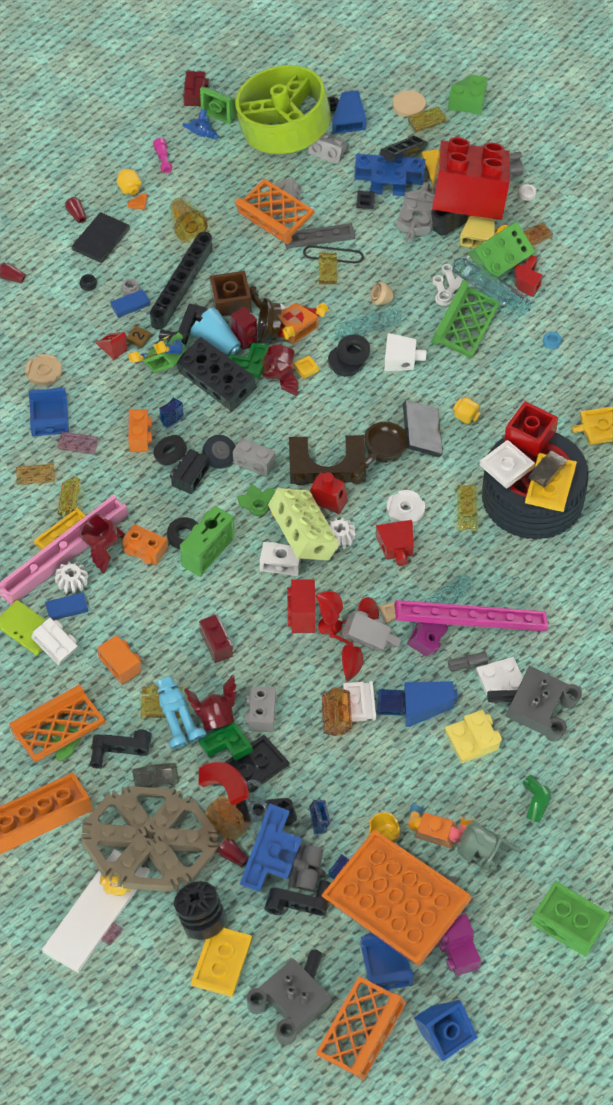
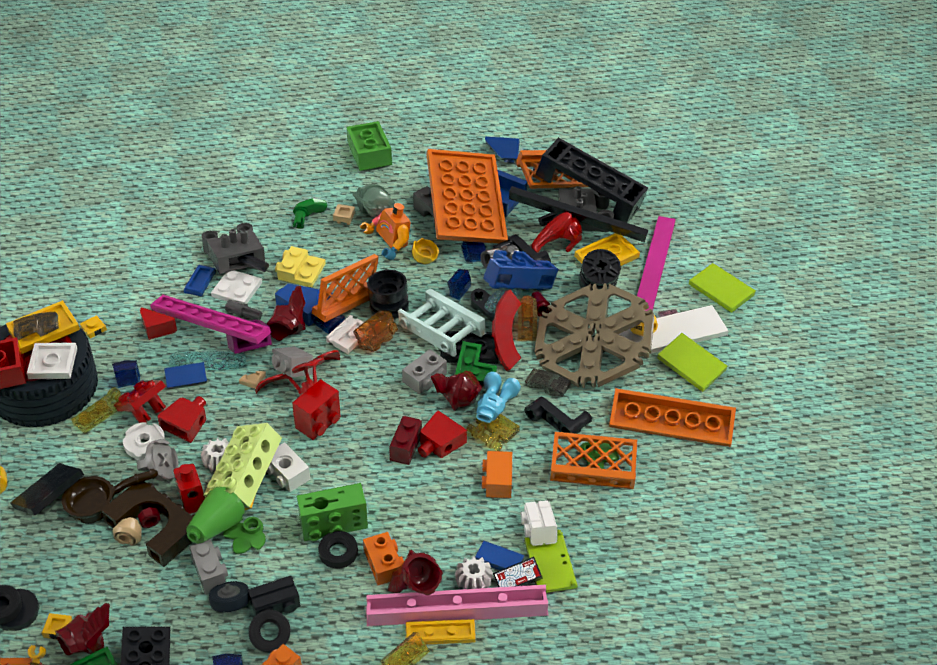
camera: 140 degrees left, 10 degrees down
none -> yellow plate [80,315,107,339]
none -> clear blue piece [112,360,140,388]
none -> tan cone [112,517,142,546]
none -> red plate [114,380,166,423]
none -> light grey tile [137,439,178,481]
none -> dark red tile [138,507,161,528]
none -> red slope [140,307,177,340]
none -> blue tile [164,362,207,388]
none -> blue tile [184,265,216,297]
none -> bright green cone [186,487,245,544]
none -> dark red helmet [266,286,306,341]
none -> orange fence [312,254,379,322]
none -> tan tile [333,204,355,225]
none -> black wheel [367,269,409,319]
none -> light aqua fence [398,289,486,357]
none -> red torso [418,410,467,458]
none -> tile [493,557,543,587]
none -> black tile [509,186,648,243]
none -> red hair [529,212,582,253]
none -> black plate [536,137,648,223]
none -> dark pink tile [637,216,676,311]
none -> lime tile [657,333,728,392]
none -> lime tile [689,263,756,313]

